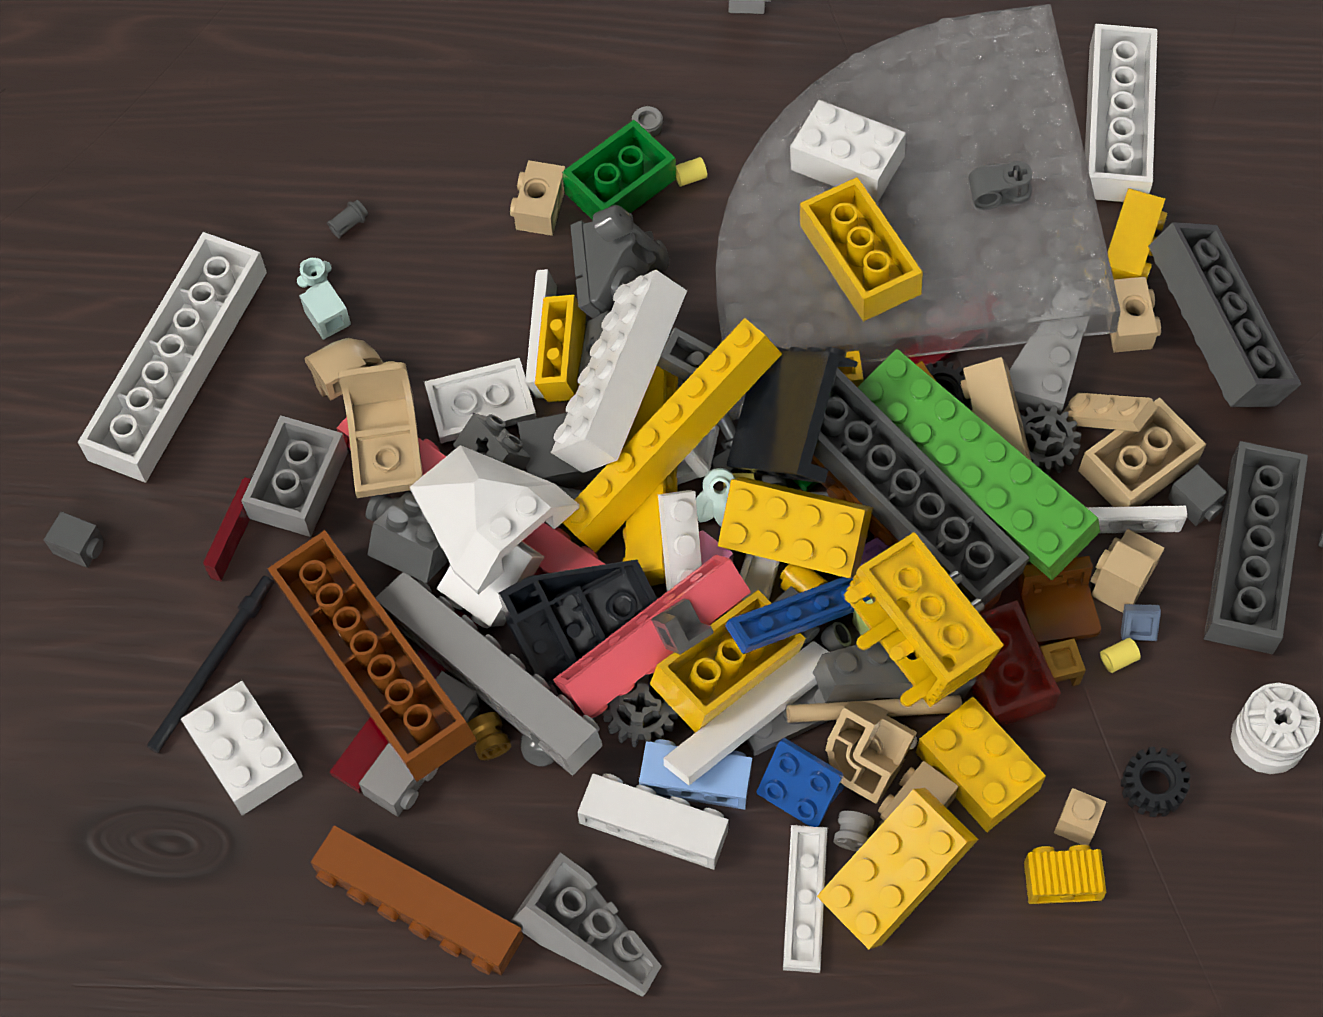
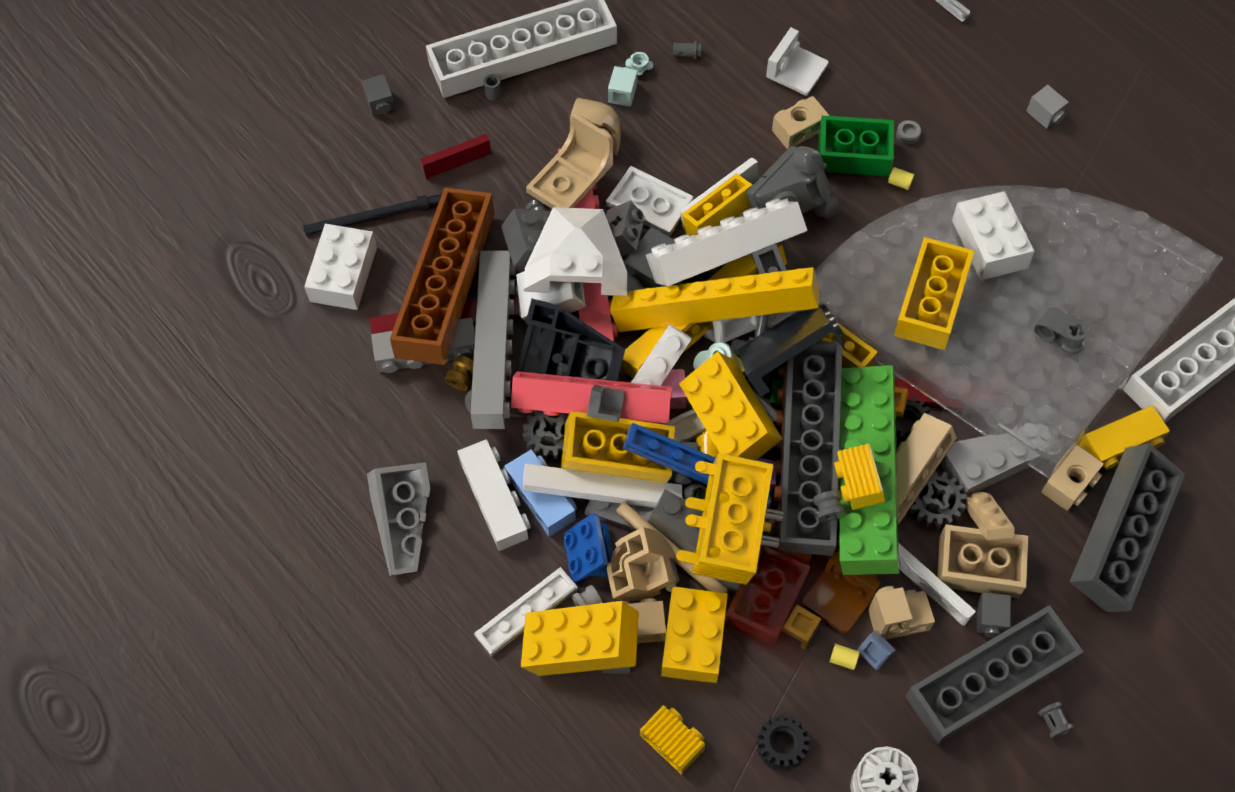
camera: 45 degrees right, 0 degrees up
light grey brick [242,415,348,537] -> none
dark orange brick [311,825,524,976] -> none
tan brick [1054,788,1106,845] -> none
none -> dark grey hinge [484,74,502,101]
none -> white bracket [766,28,828,96]
none -> dark grey wheel [813,491,846,522]
none -> yellow brick [834,443,885,510]

